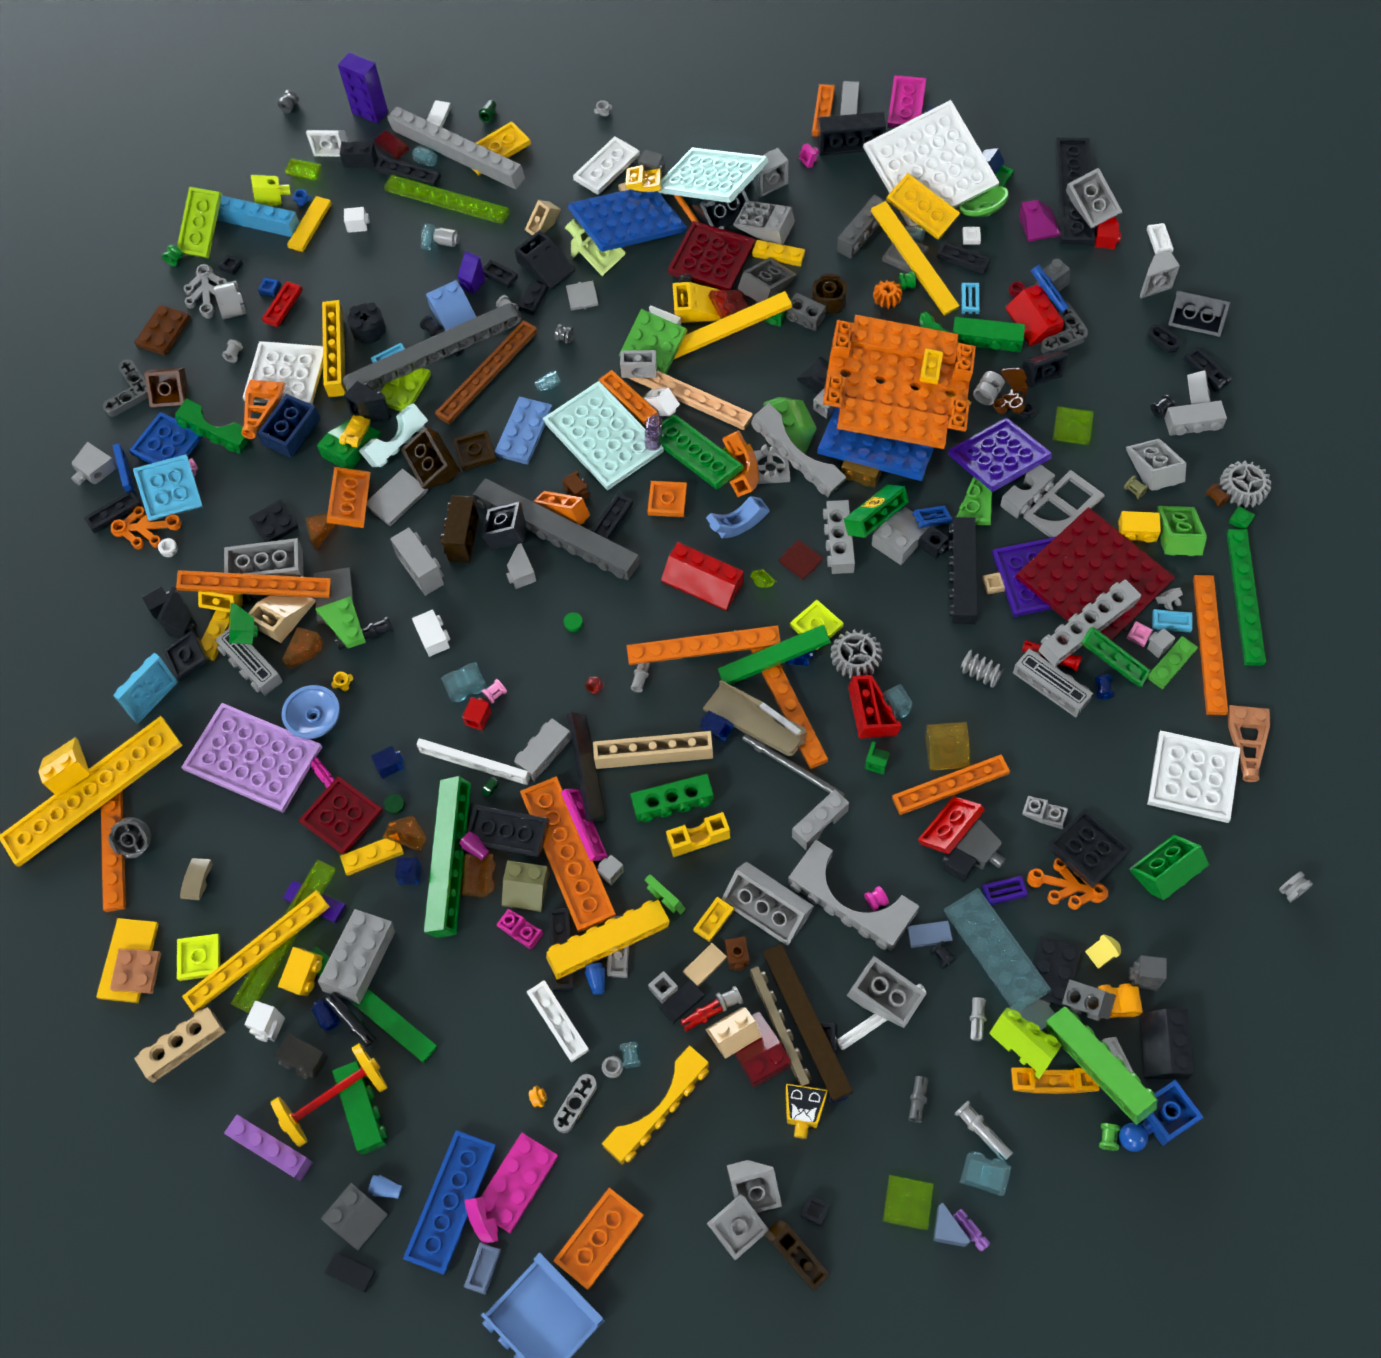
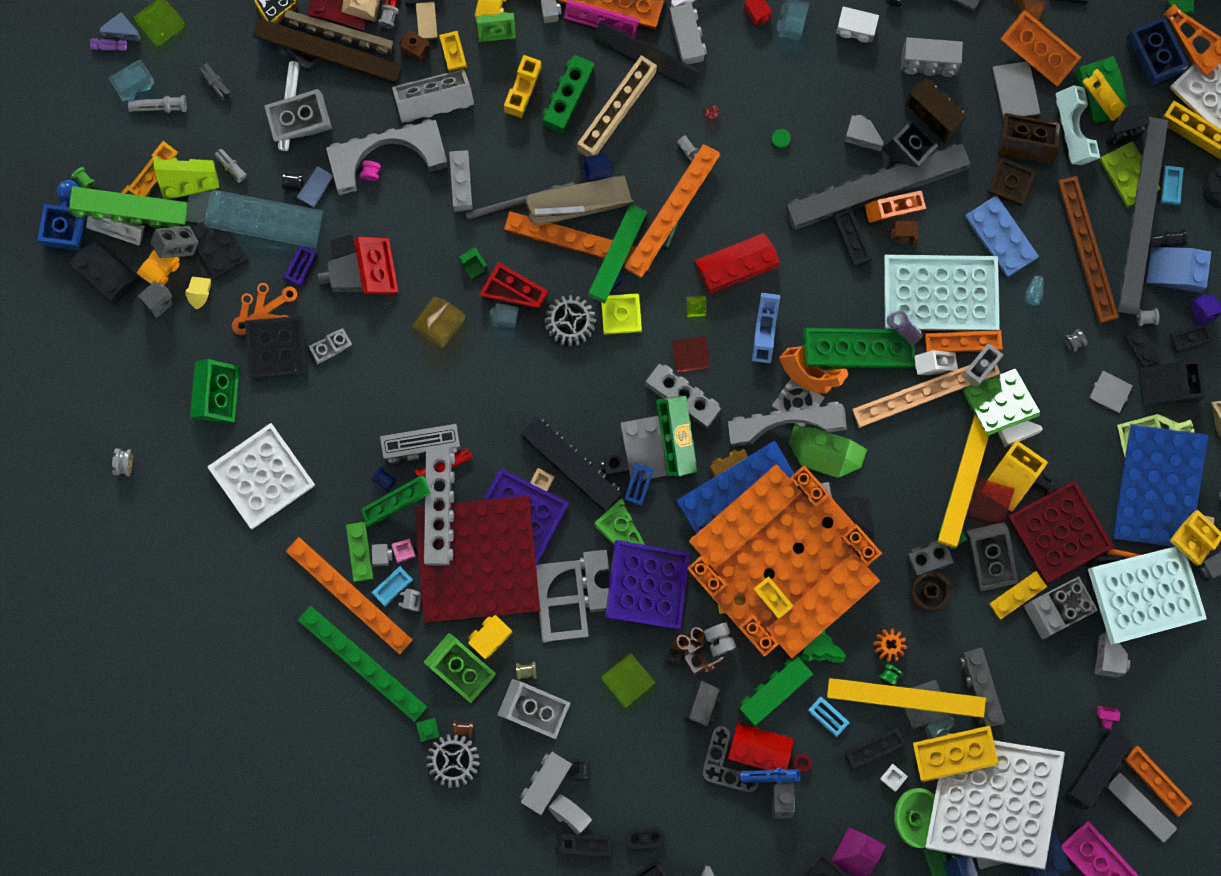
camera: 120 degrees right, 15 degrees up
bright pink bush [482,679,507,704] -> none
orange plate [647,481,687,517] -> none
orange plate [892,754,1010,815] -> none
light grey piece [960,650,1004,688] -> none
nougat plate [1228,705,1270,782] -> none

